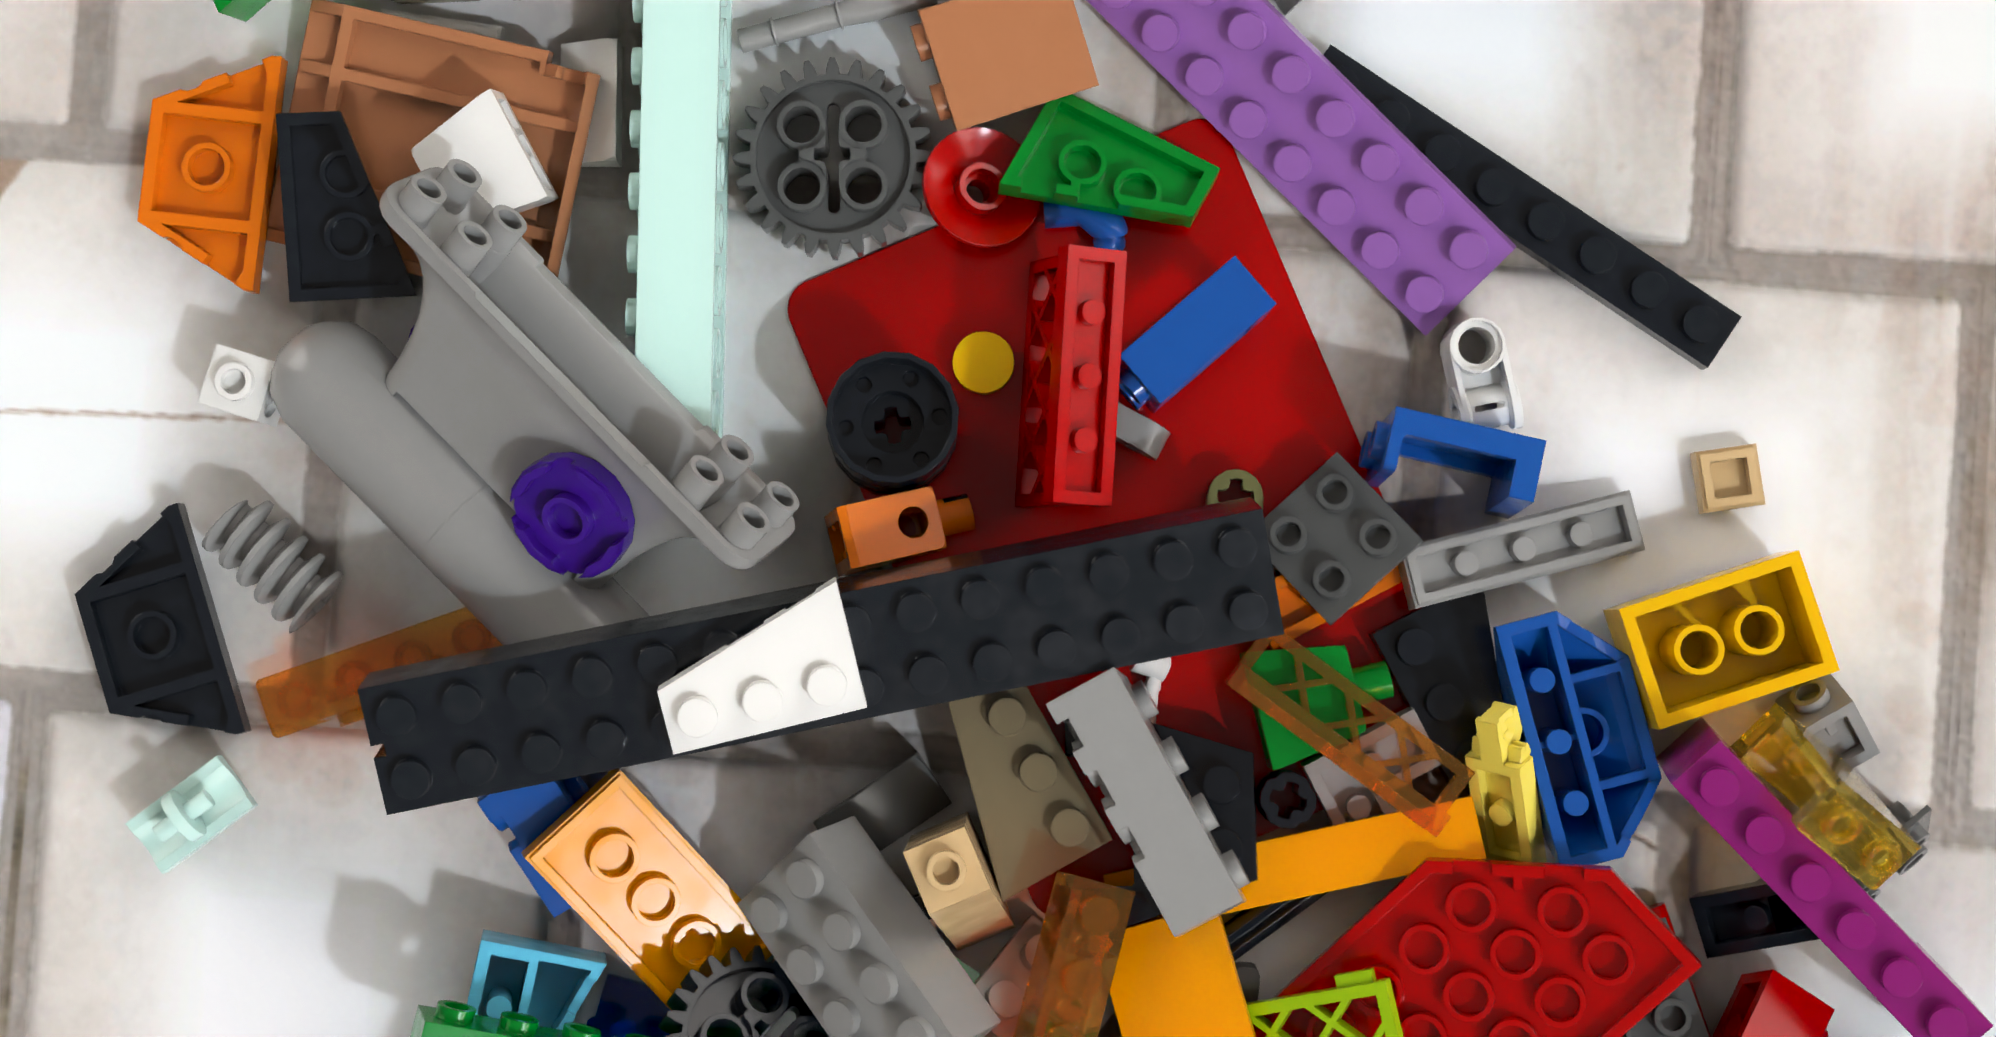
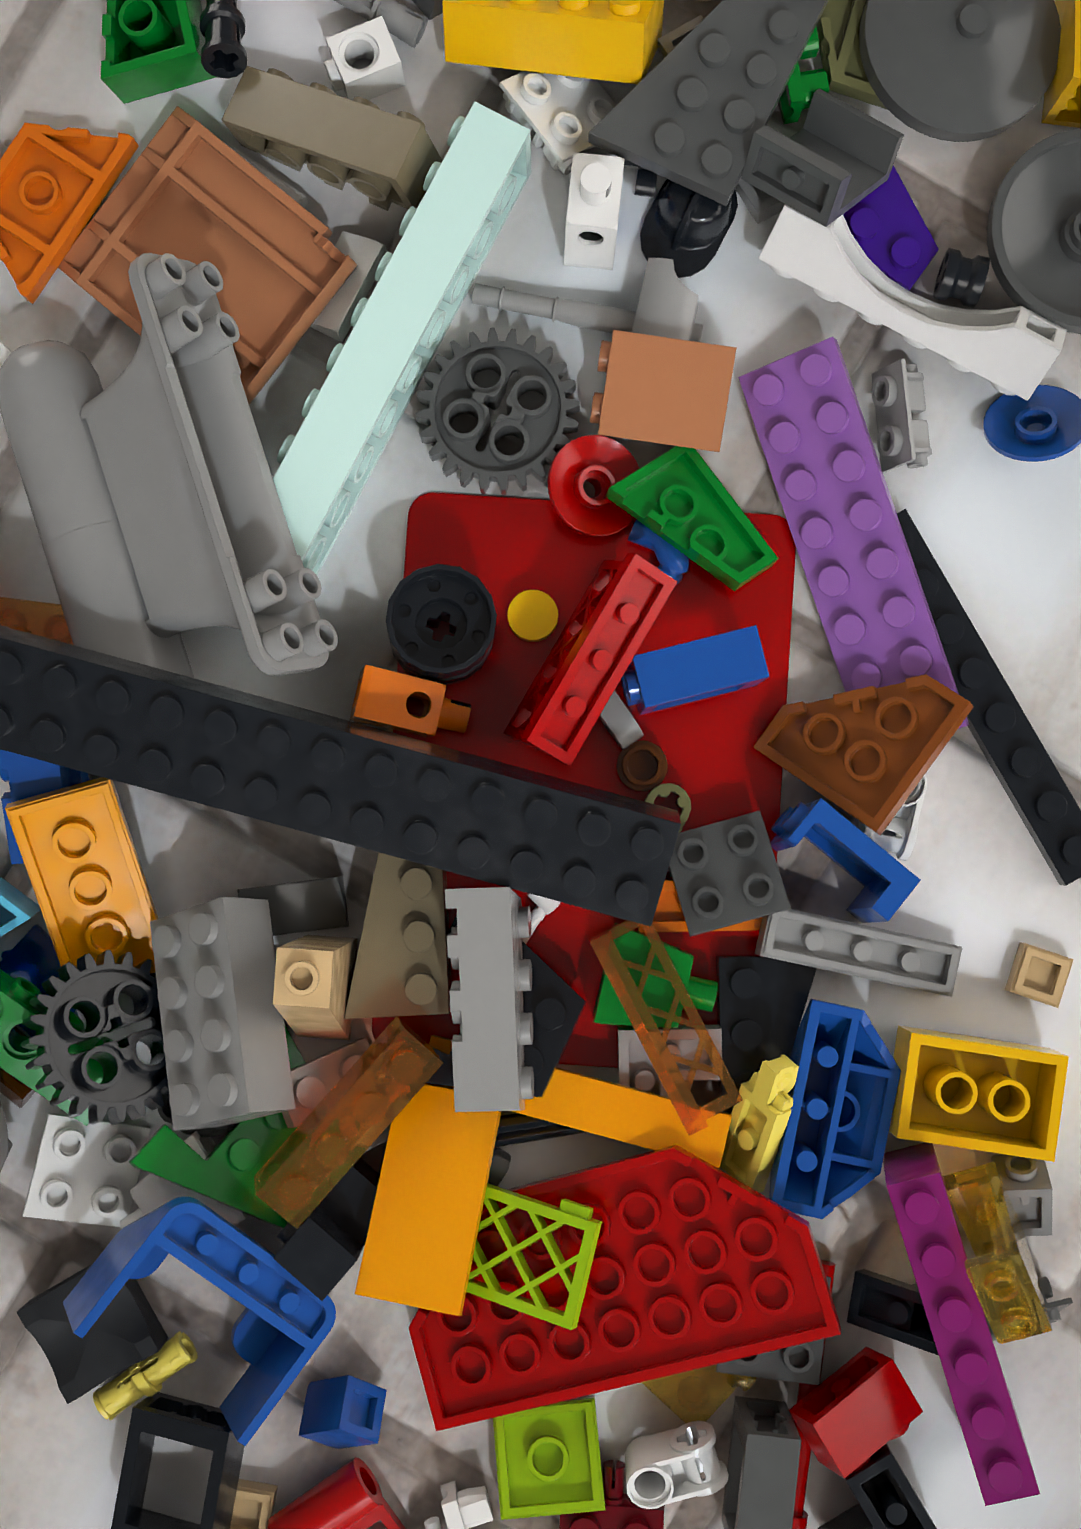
camera: 30 degrees right, 0 degrees up
black wing [276,111,418,302] -> none
white torso [411,89,559,213] -> none
dark purple tile [510,452,635,578] -> none
white wing [657,576,867,755] -> none
black bush [1255,769,1317,829] -> none
none -> reddish brown plate [617,741,668,791]
none -> dark orange plate [754,674,974,836]

